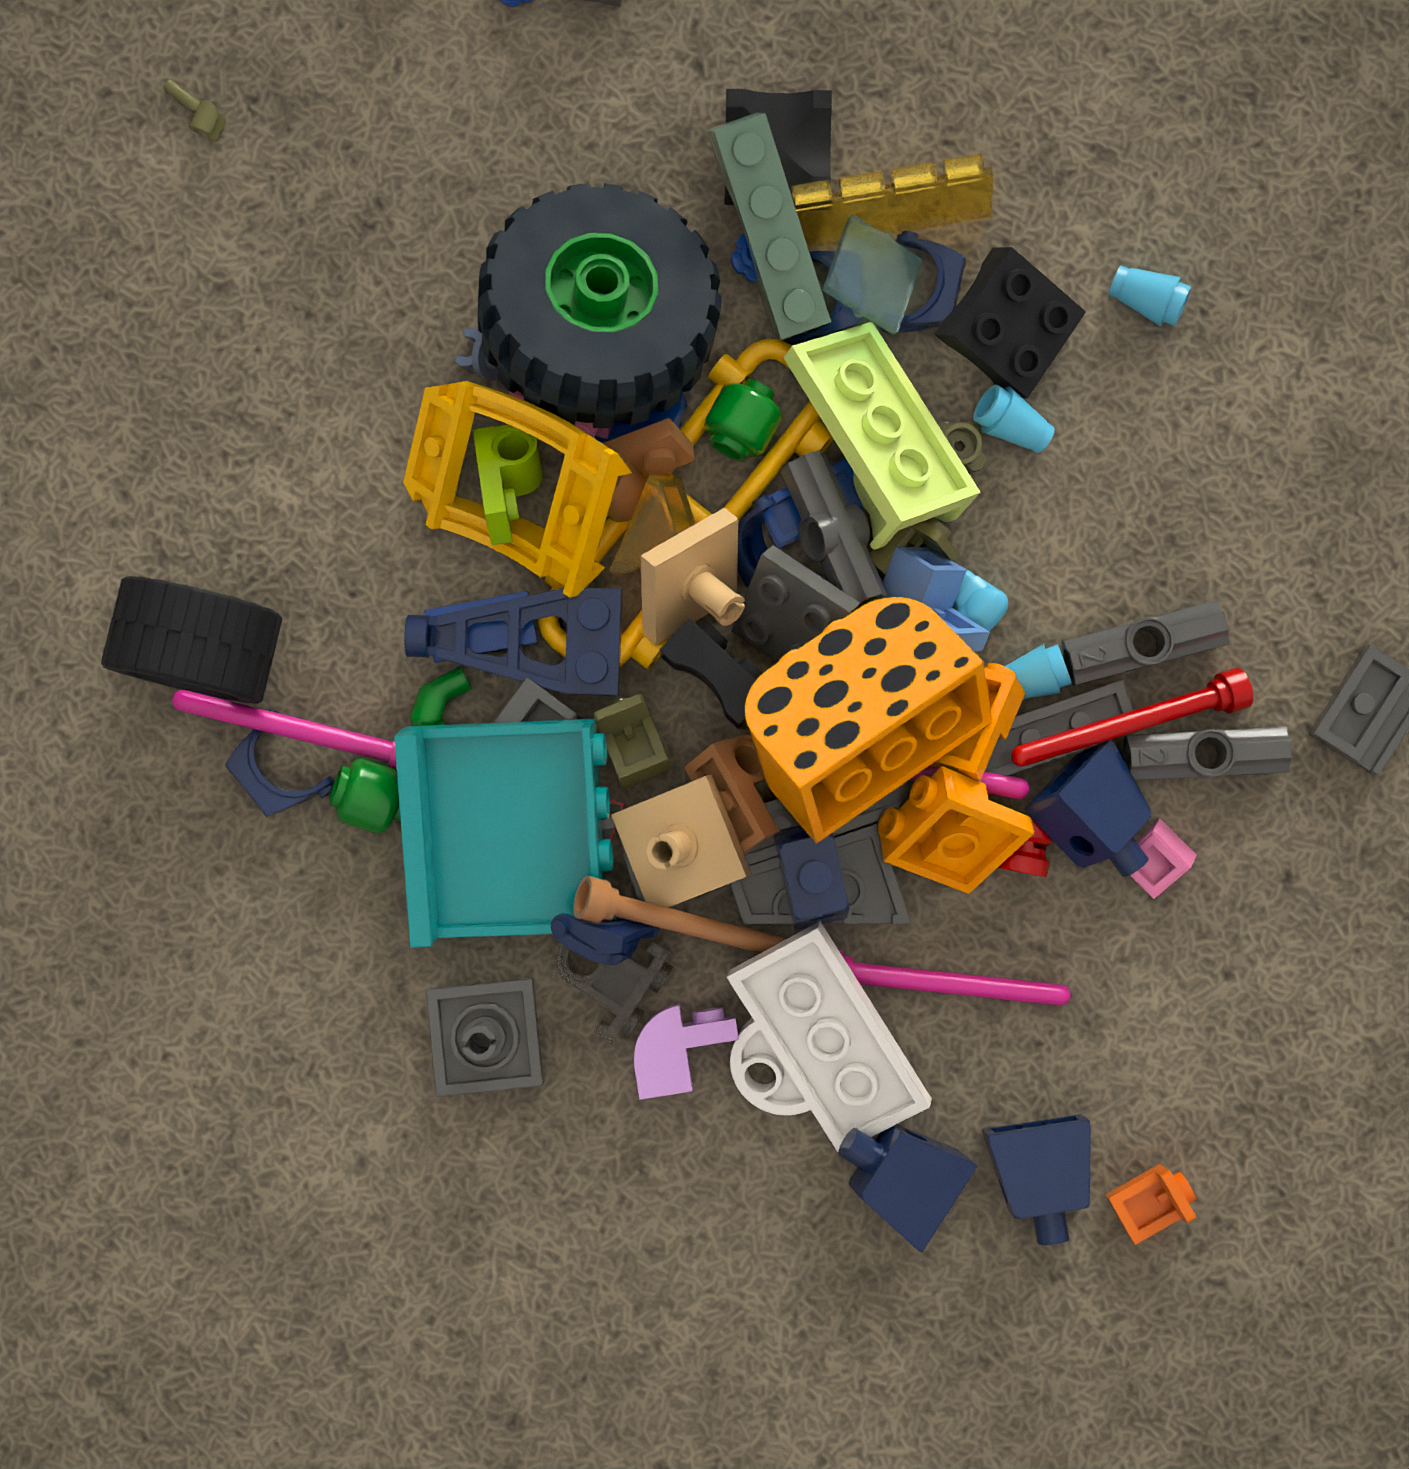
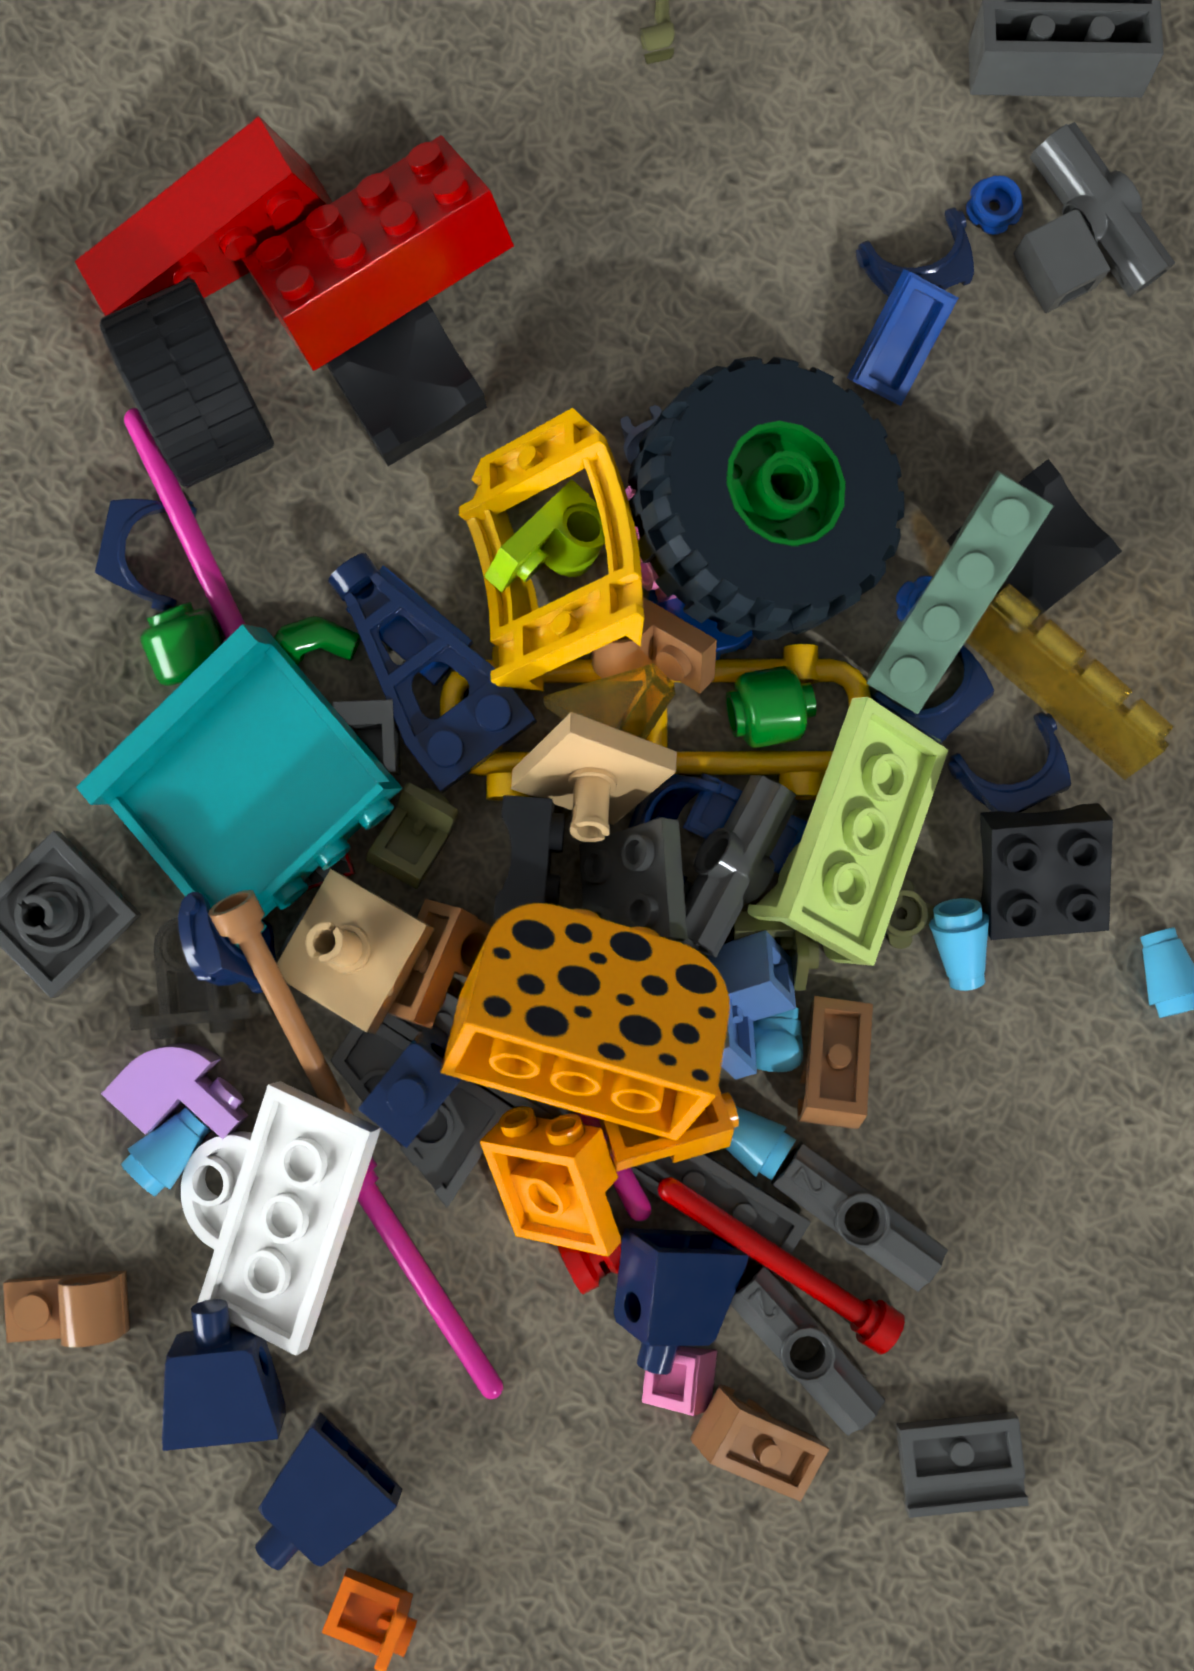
camera: 45 degrees right, 0 degrees up
clear light blue piece [822,214,922,335] -> none
none -> medium nougat plate [3,1270,130,1347]
none -> red wedge [74,116,333,316]
none -> medium azure cone [121,1106,211,1197]
none -> red brick [242,135,514,371]
none -> black brick [326,301,487,466]
none -> medium nougat plate [690,1384,829,1502]
none -> medium nougat plate [797,996,873,1129]
none -> blue tile [847,269,959,406]
none -> dark blue helmet [856,207,974,297]

